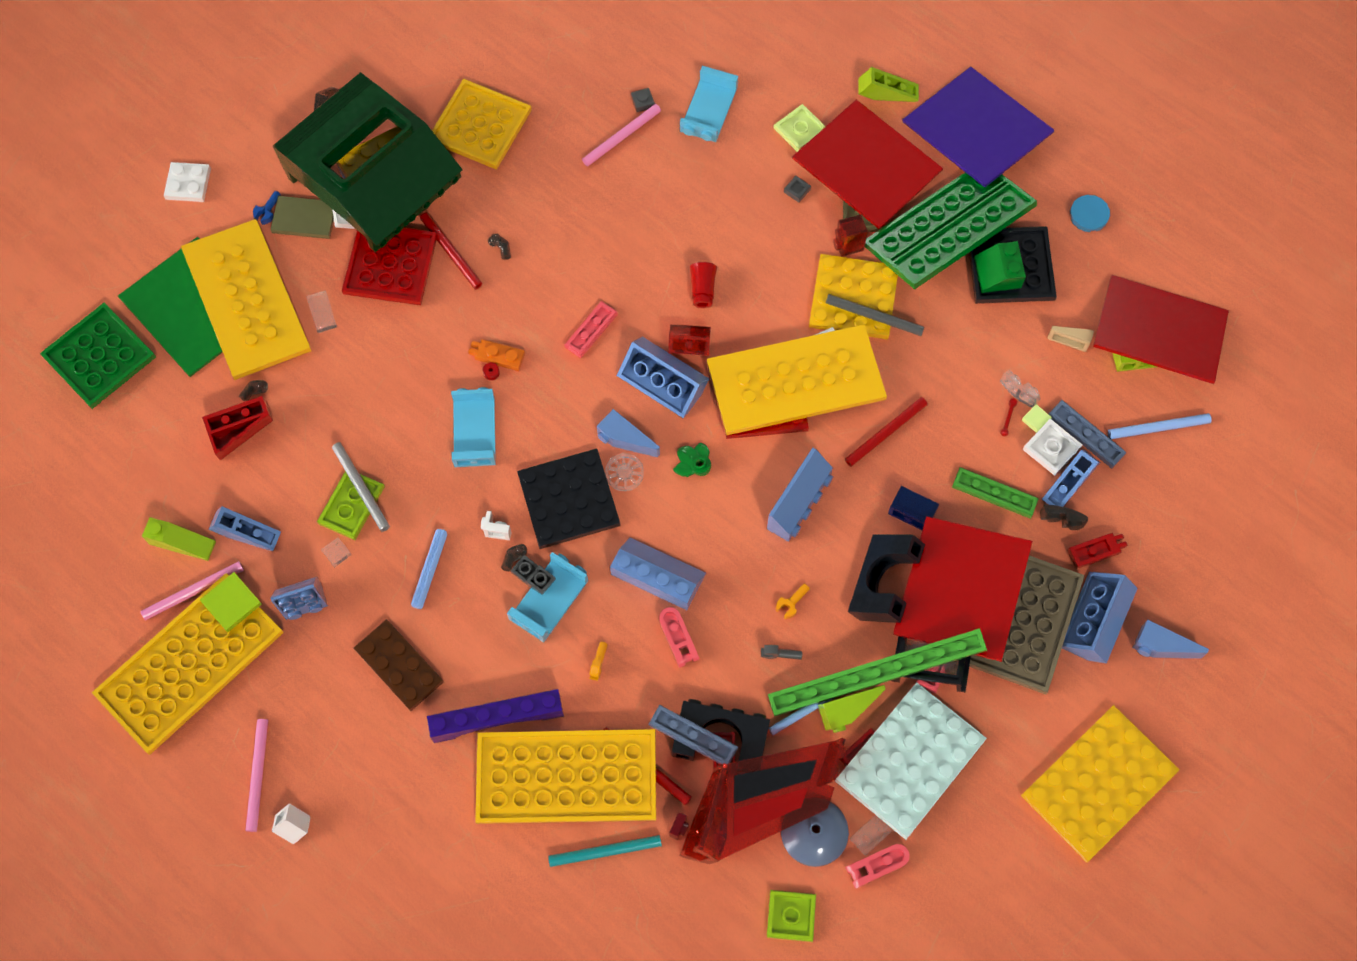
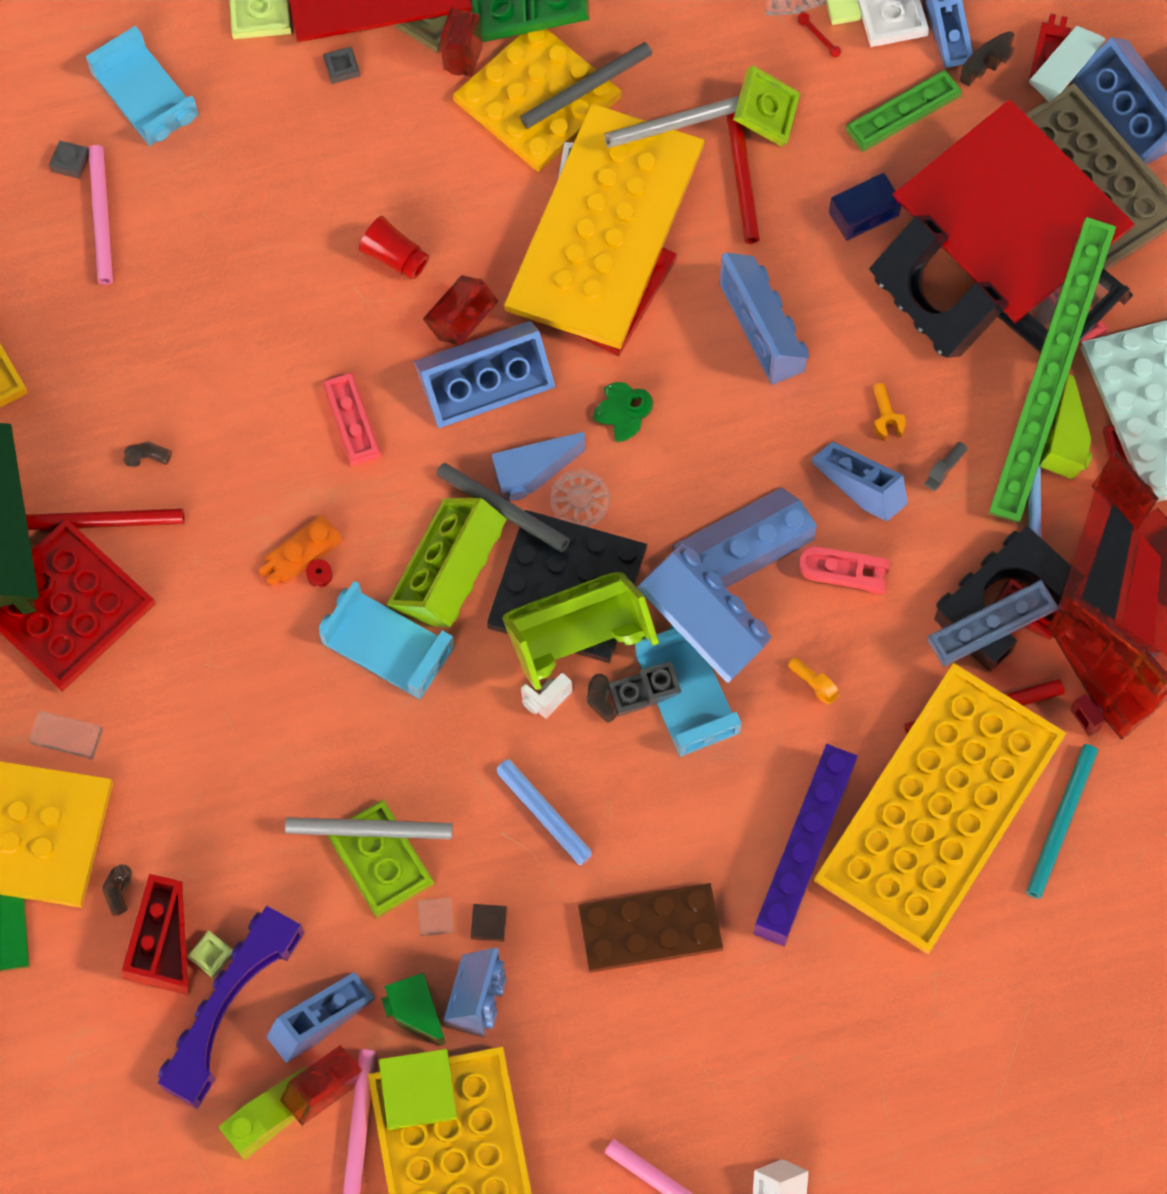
camera: 55 degrees left, 0 degrees up
none -> dark purple arch [158,905,305,1109]
none -> yellowish green tile [187,930,233,979]
none -> clear red brick [280,1045,363,1126]
none -> green slope [381,973,446,1046]
none -> lime slope [387,498,507,628]
none -> dark grey piece [437,463,570,552]
none -> clear smoke tile [470,904,507,942]
none -> lime windscreen [503,572,659,690]
none -> light grey piece [604,96,739,148]
none -> medium blue slope [637,542,772,683]
none -> lime tile [733,65,800,147]
none -> medium blue slope [812,441,908,521]
none -> light aqua slope [1028,26,1106,103]

